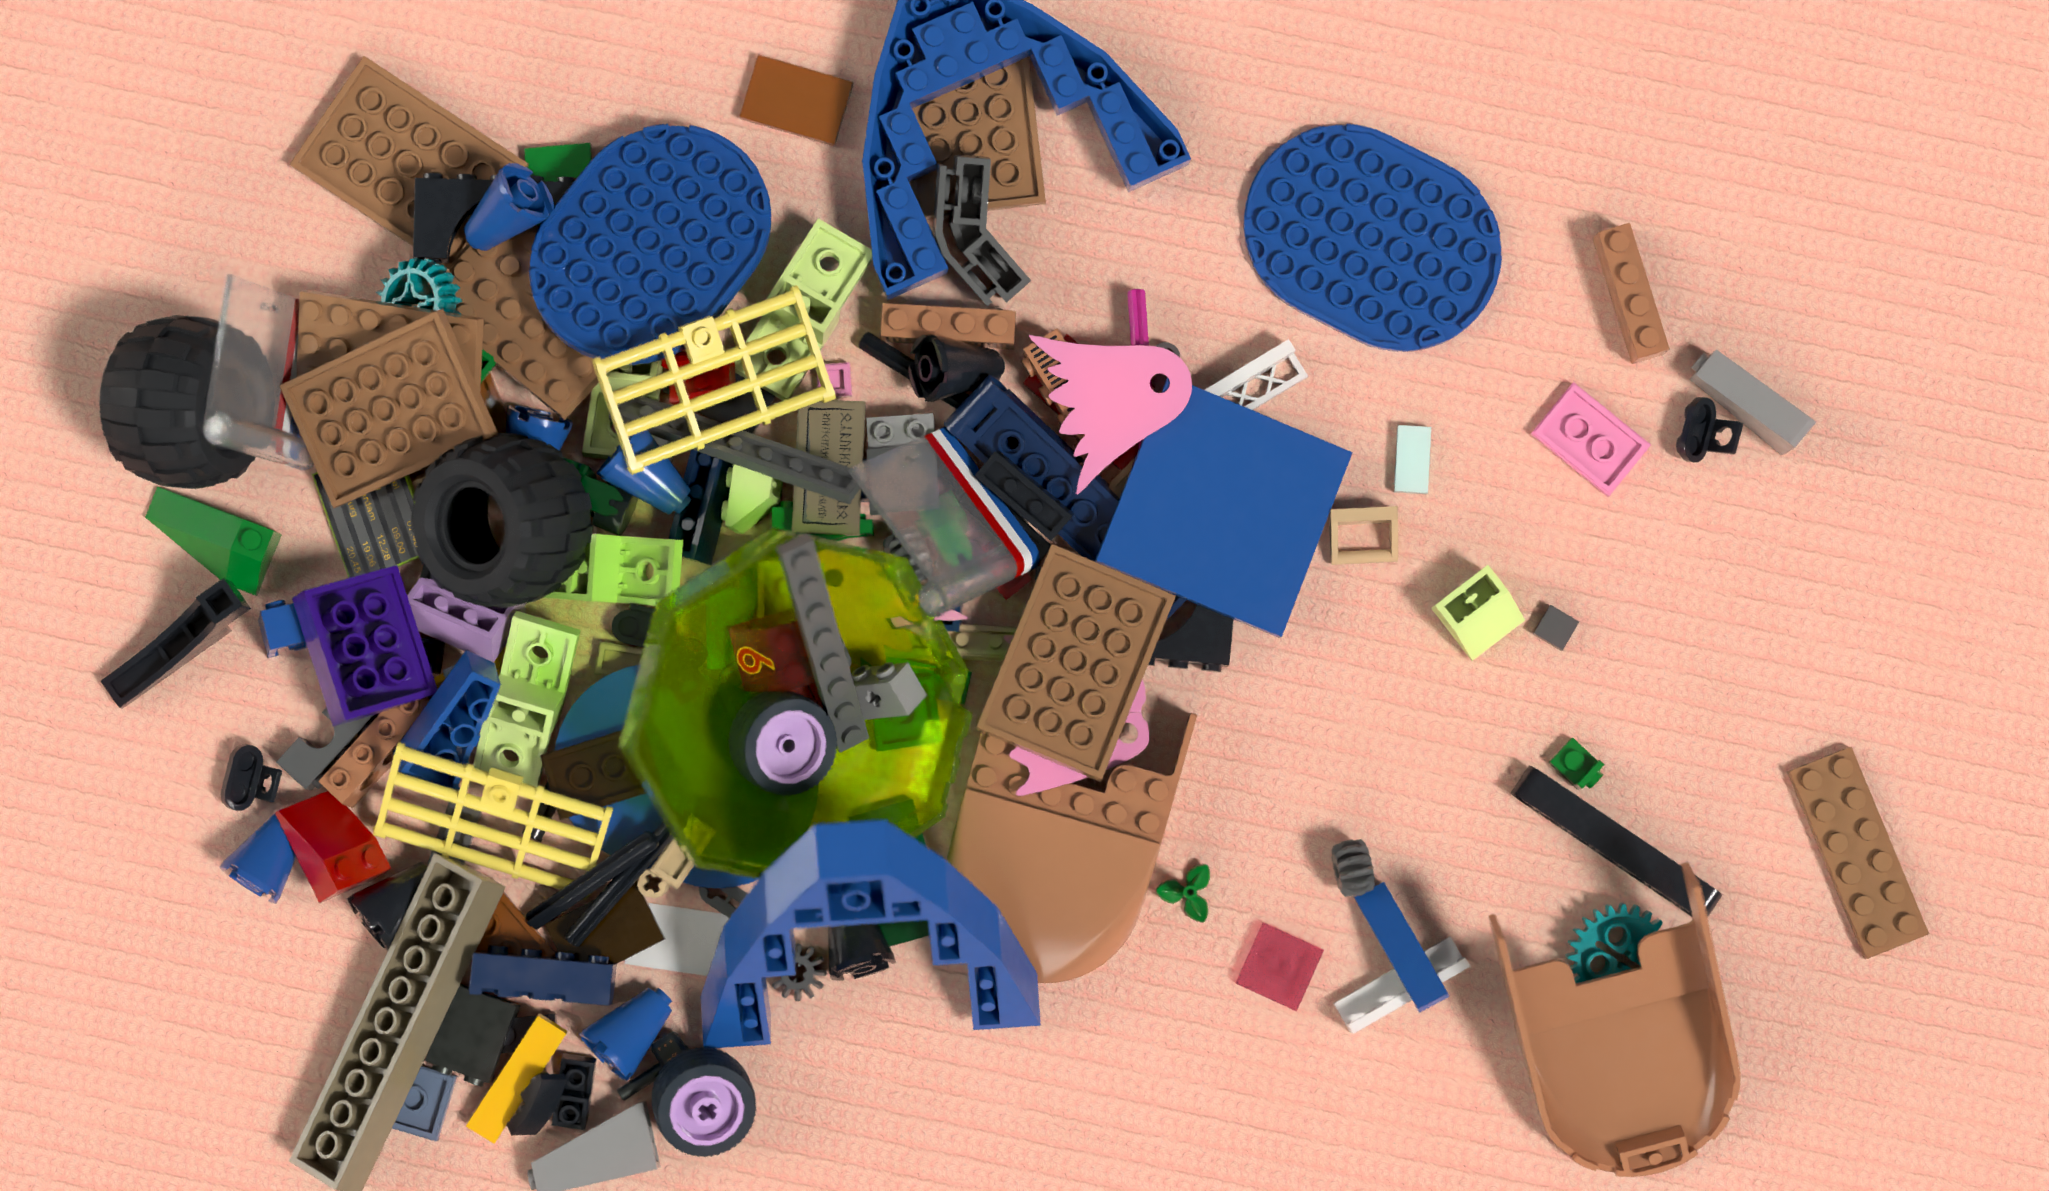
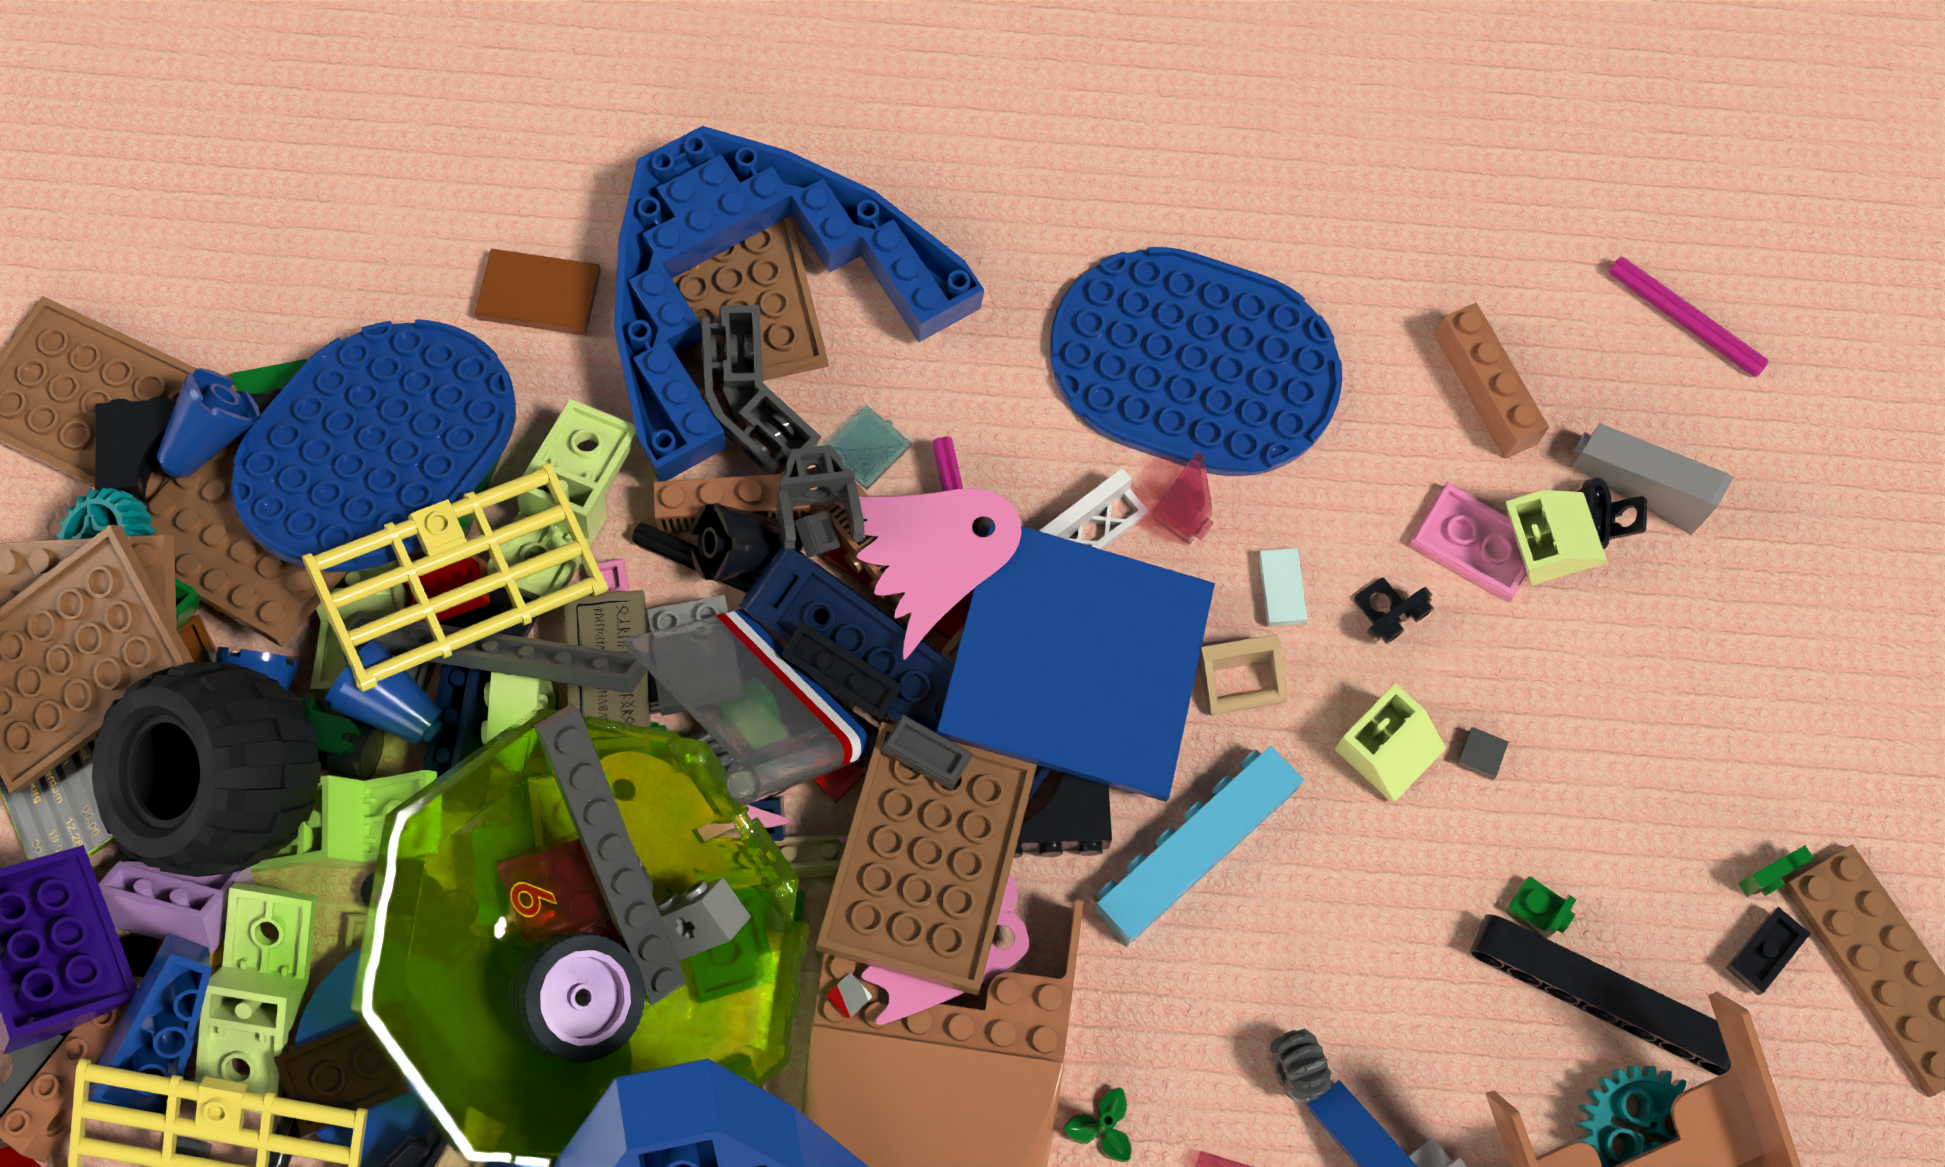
camera: 15 degrees left, 15 degrees down
none -> dark grey piece [776,445,865,550]
none -> dark grey tile [795,510,840,558]
none -> clear light blue piece [826,405,912,490]
none -> light grey sticker [827,973,872,1018]
none -> dark grey tile [882,715,973,791]
none -> medium azure brick [1094,745,1304,947]
none -> clear pink slope [1152,451,1214,545]
none -> black bracket [1354,578,1434,644]
none -> yellowish green slope [1506,490,1607,586]
none -> dark pink axle [1609,256,1769,377]
none -> black plate [1726,907,1811,995]
none -> green plate [1738,845,1814,897]

